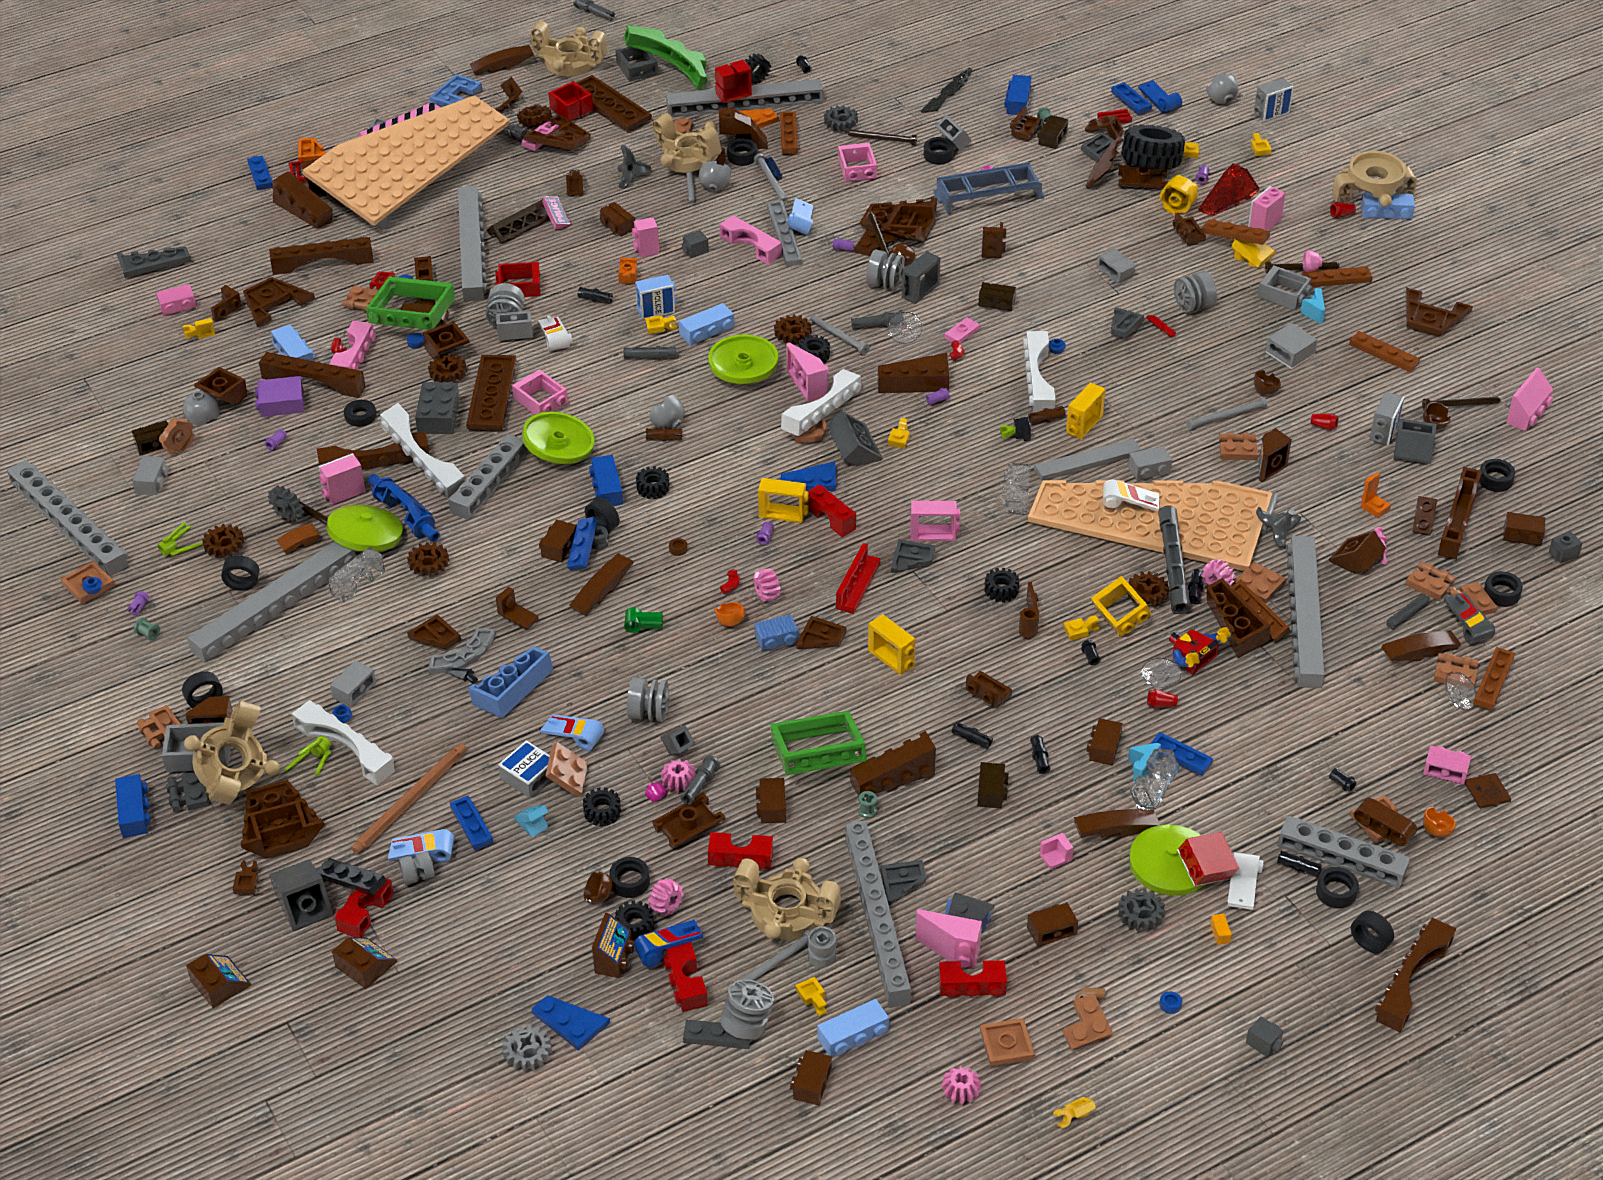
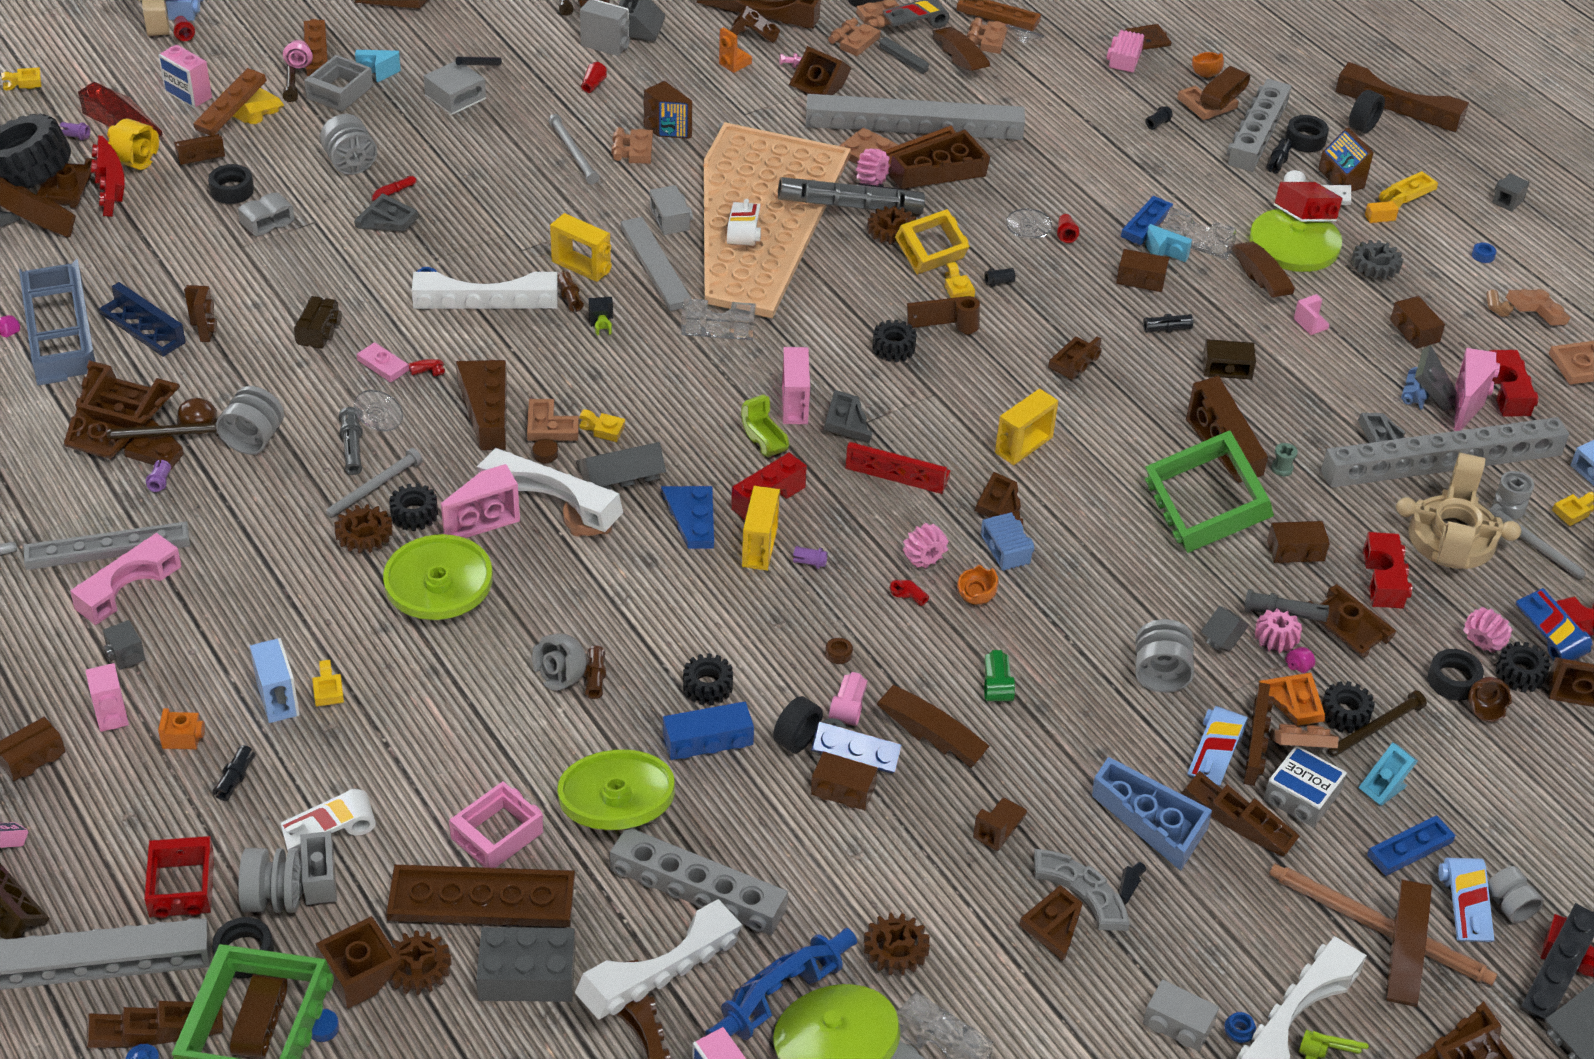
camera: 95 degrees left, 0 degrees up
dark grey pin [623,346,676,359] -> none
light blue brick [679,303,734,345] -> none
light blue door [786,198,813,235] -> none
dark grey window [902,251,941,304] -> none
medium lavender pin [926,388,950,405] -> none
black pin [952,721,993,750] -> none
torso [1169,627,1231,675] -> none
reddish brown hair [1254,370,1281,394] -> none
dark grey piece [1256,507,1301,548] -> none
dark orange plate [1349,331,1420,373] -> none
none -> red slope [91,135,125,217]
none -> dark blue fence [99,282,186,357]
none -> black tyre [208,164,254,204]
none -> black tyre [212,917,274,979]
none -> black bar [455,56,502,66]
none -> nougat plate [527,399,579,441]
none -> reddish brown tile [532,439,558,463]
none -> lime animal [741,394,789,457]
none -> bright pink piece [829,672,867,726]
none -> reddish brown slope [1181,771,1300,857]
none -> reddish brown plate [1243,682,1274,786]
none -> orange wing [1259,672,1325,726]
none -> slope [1318,128,1374,192]
none -> dark brown bar [1328,690,1427,756]
none -> yellow hinge [1378,171,1438,208]
none -> reddish brown slope [1386,879,1432,1007]

